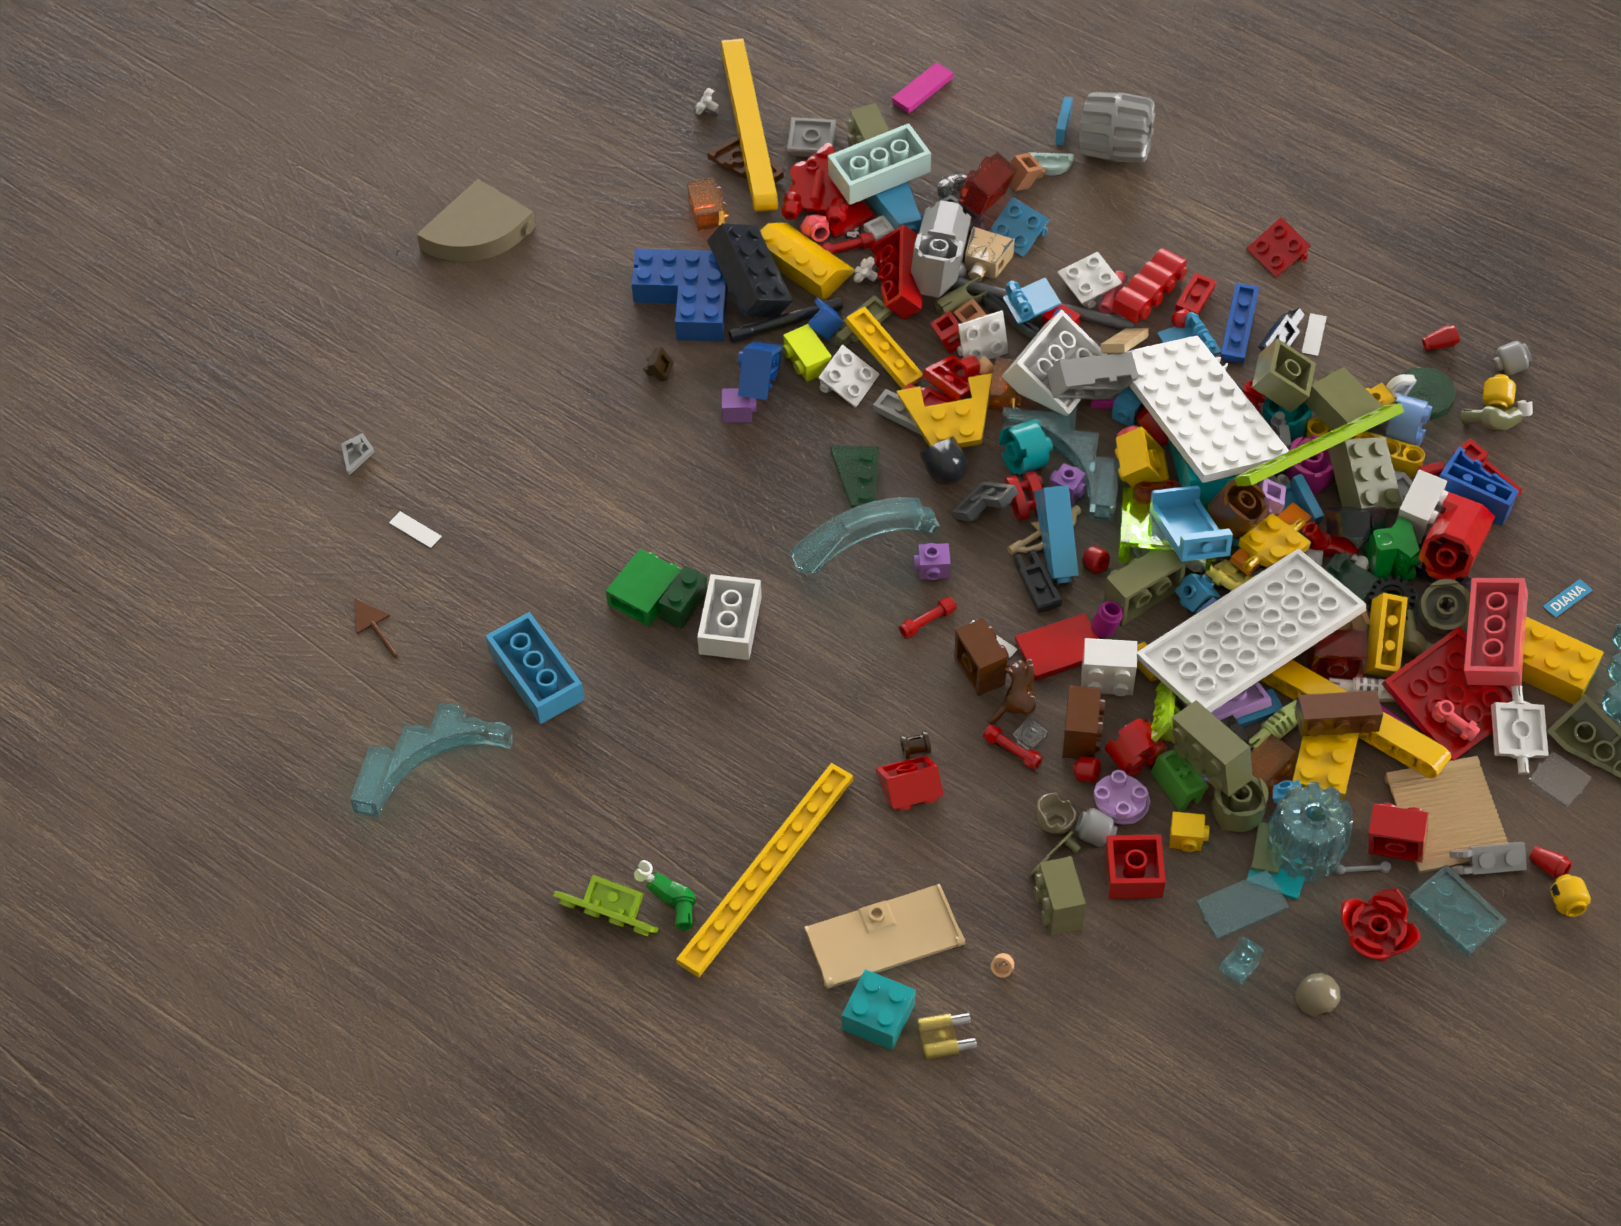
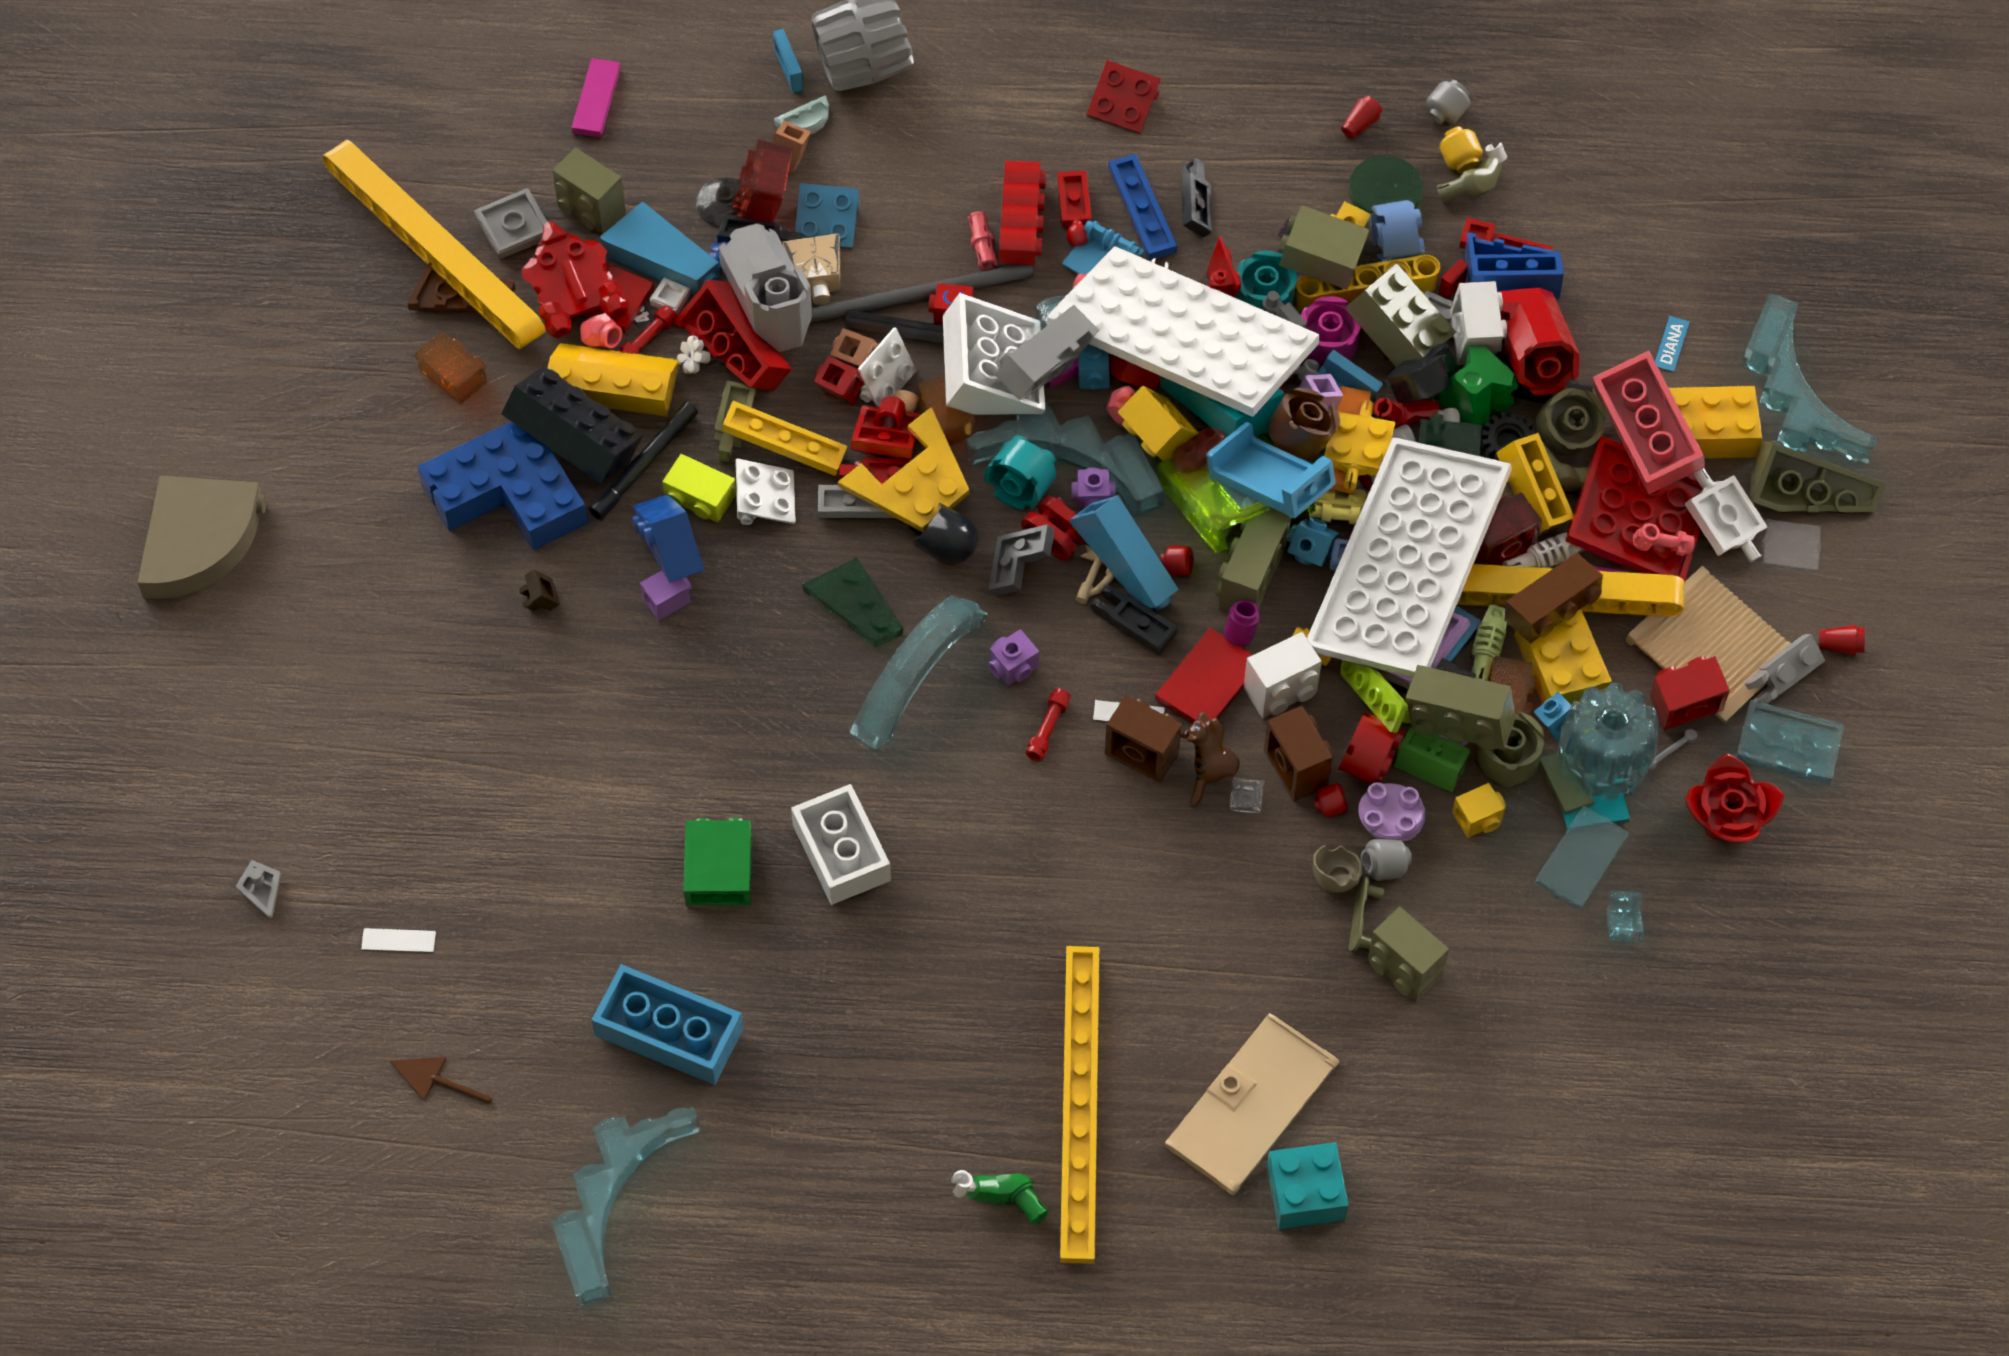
camera: 35 degrees left, 5 degrees up
lime bracket [553,875,659,936] -> none
dark green brick [658,566,708,629] -> none
white plant [695,88,719,115] -> none
blue panel [808,298,843,340] -> none
light aqua brick [828,123,931,205] -> none
red slope [876,754,944,811] -> none
dark brown bush [900,730,931,758] -> none
clear yellow piece [917,1013,977,1060] -> none
olive piece [934,277,989,316] -> none
red bar [983,724,1043,770] -> none
light nougat hinge [991,953,1014,978] -> none
hinge [1003,277,1061,324] -> none
white hinge [1057,252,1122,309] -> none
tan tile [1101,328,1149,354] -> none
red brick [1105,835,1166,899] -> none
lime tile [1234,403,1404,486] -> none
olive brick [1252,338,1316,412] -> none
dark tan hair [1295,973,1341,1017] -> none
white sticker [1302,313,1327,356] -> none
white tile [1386,375,1417,397] -> none
yellow head [1550,874,1591,917] -> none

